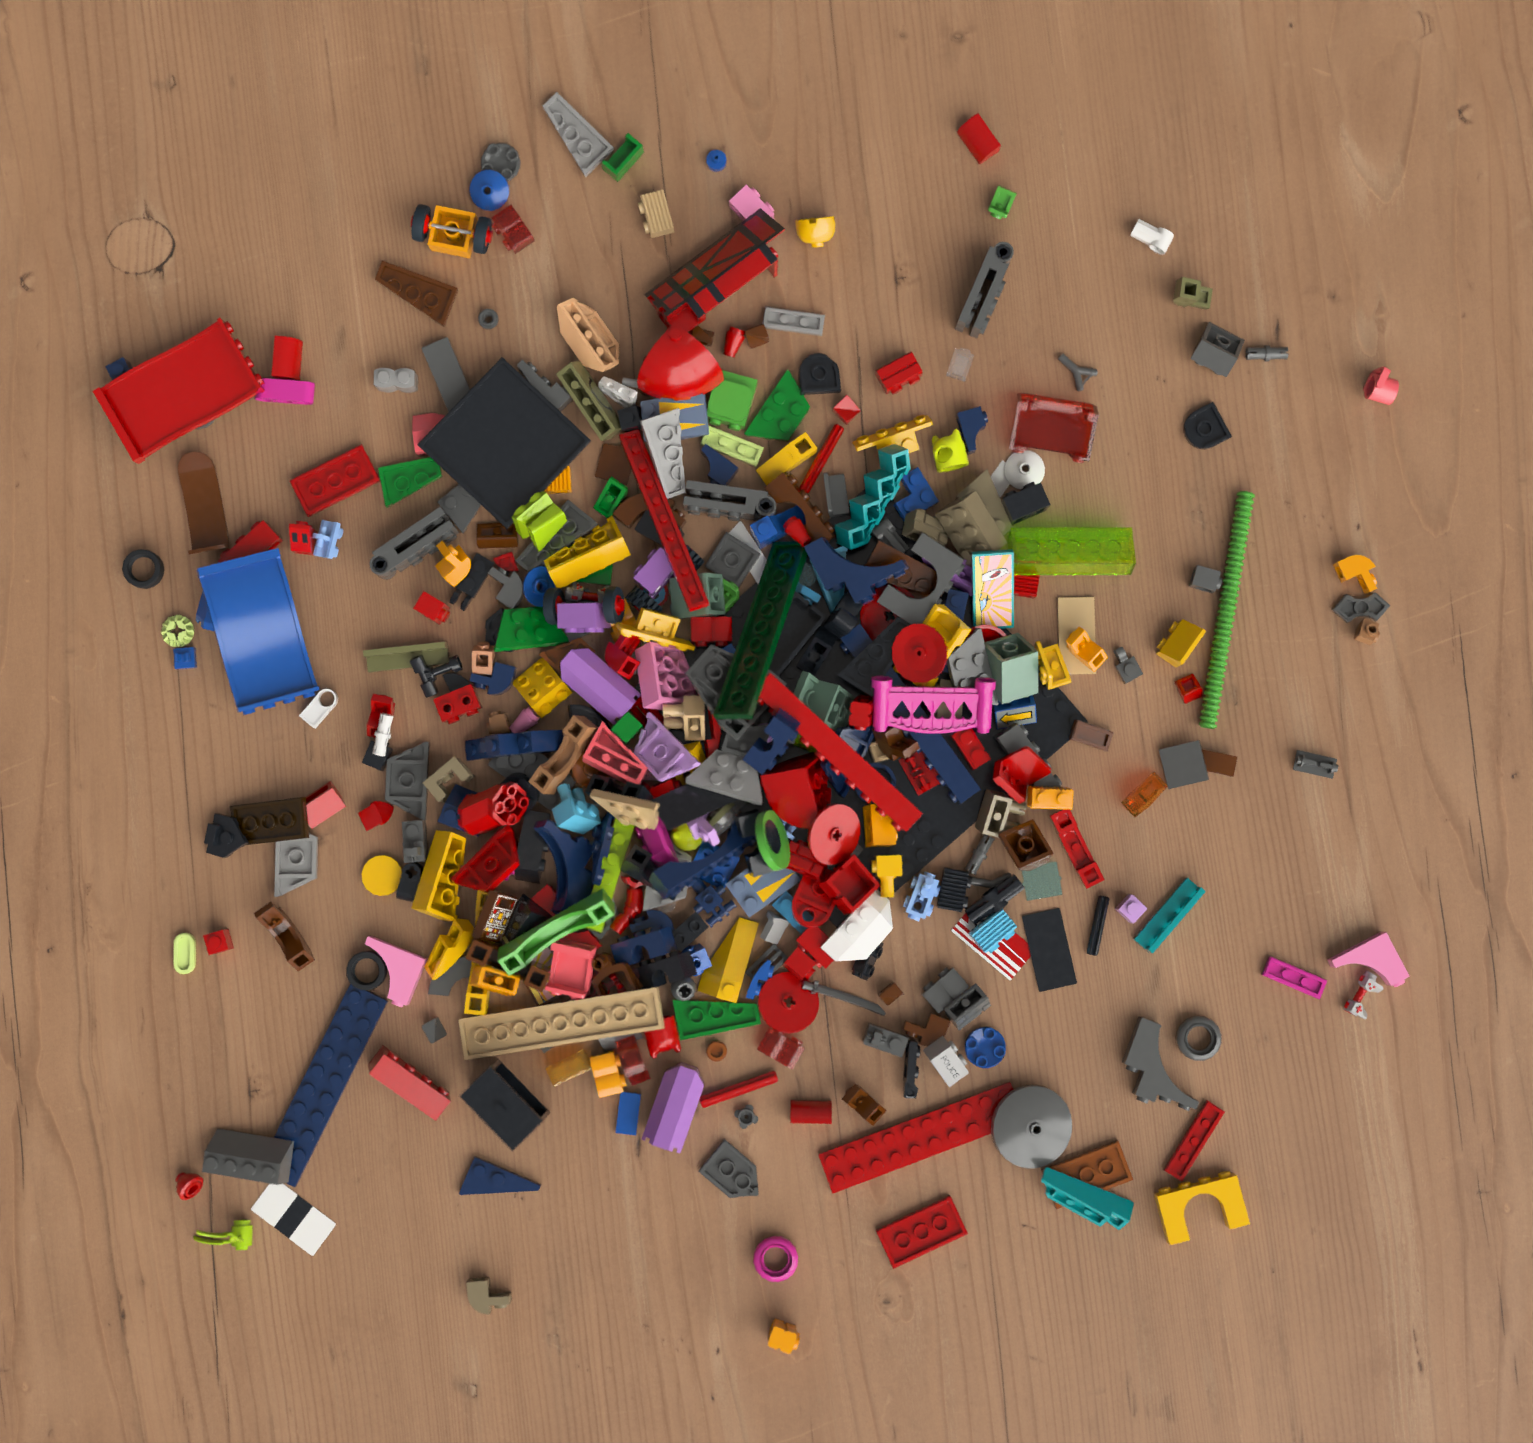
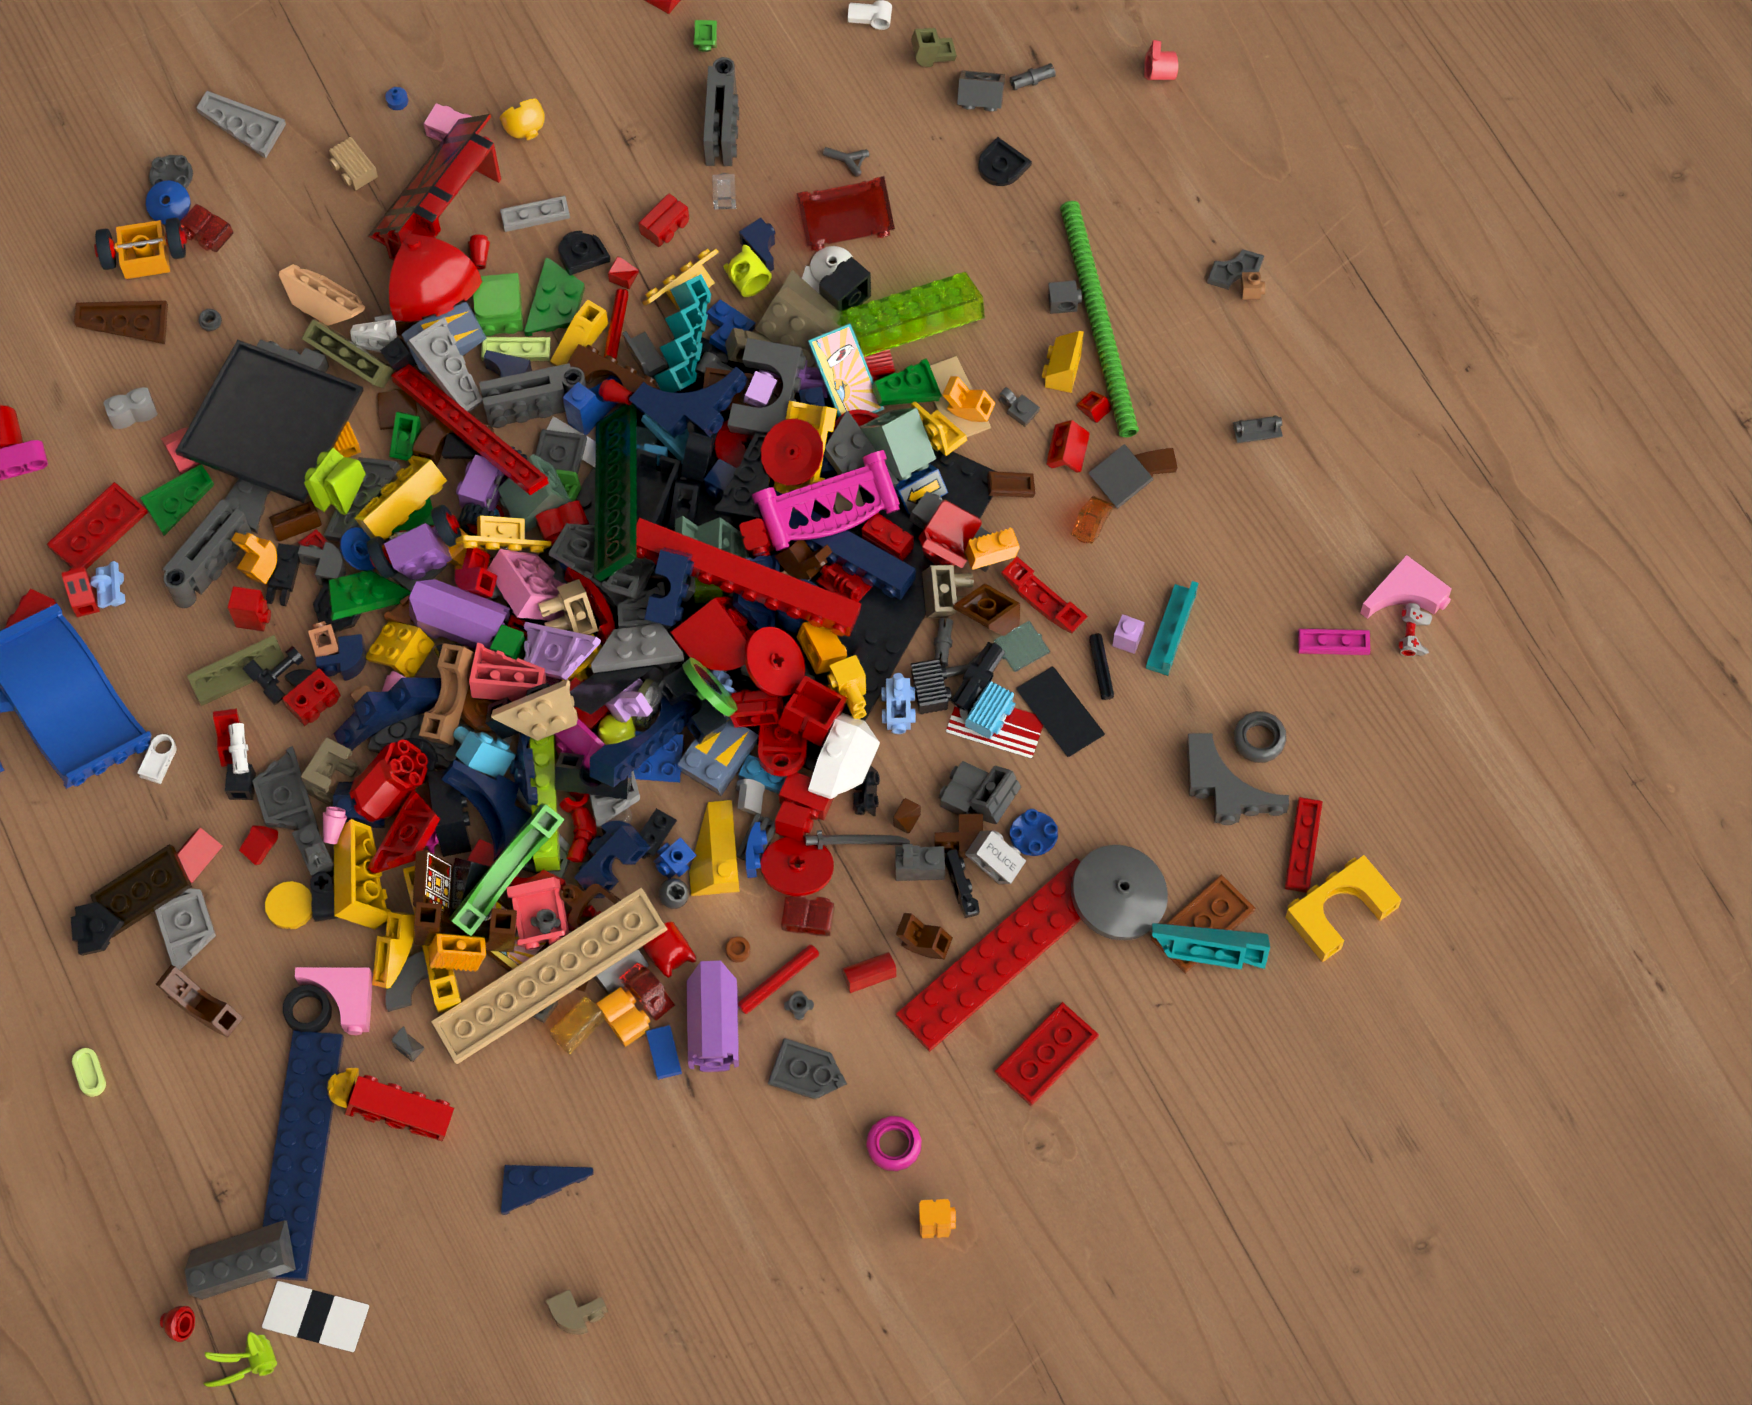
camera: 20 degrees left, 20 degrees down
red brick [203,929,234,955] -> none
dark grey piece [421,337,470,412] -> none
black container [460,1060,551,1151] -> none
green panel [601,133,644,182] -> none
black arch [632,949,697,990] -> none
green wing [672,1000,761,1041] -> none
dark blue piece [691,877,737,928] -> none
reddish brown slope [745,324,769,349] -> none
light orange brick [1333,555,1377,594] -> none
none -> bright pink cone [323,806,347,844]
none -> yellow plate [327,1068,359,1108]
none -> dark grey plate [531,909,561,934]
none -> lavender brick [744,371,777,408]
none -> green wing [872,358,942,406]
none -> red panel [1046,420,1090,473]

